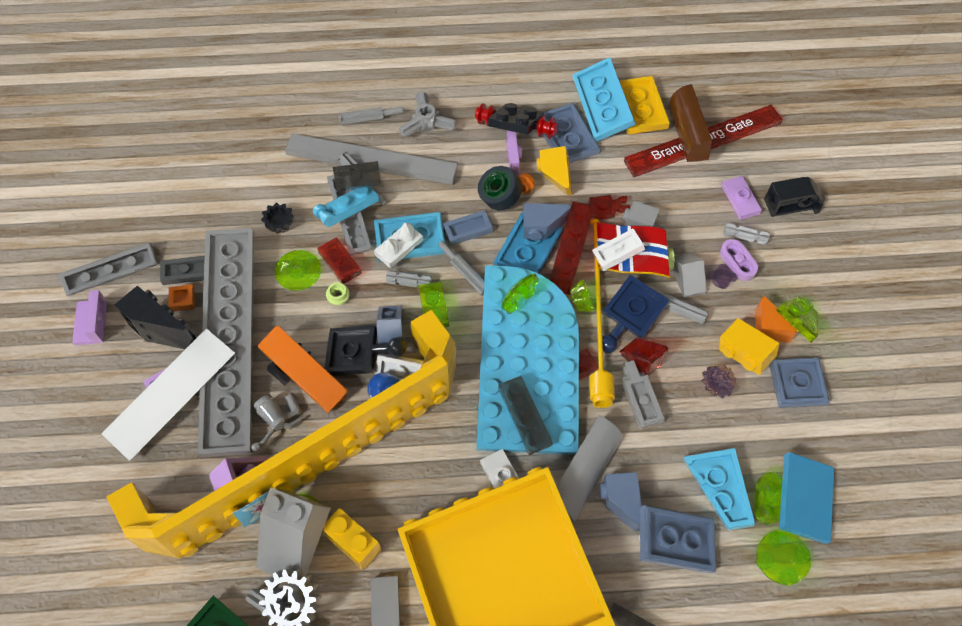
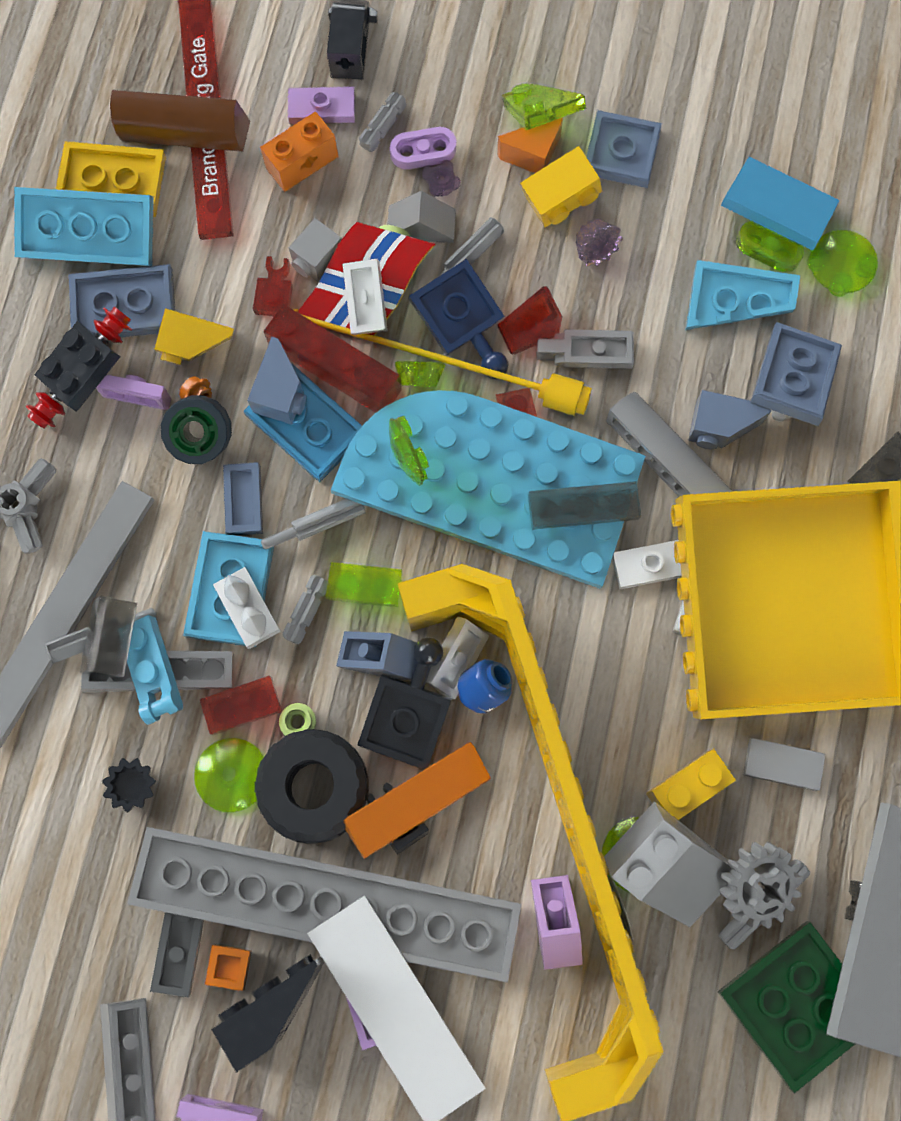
camera: 70 degrees left, 15 degrees up
light grey piece [251,393,302,451] -> none
none -> black tyre [255,729,369,844]
none -> orange brick [260,111,339,192]

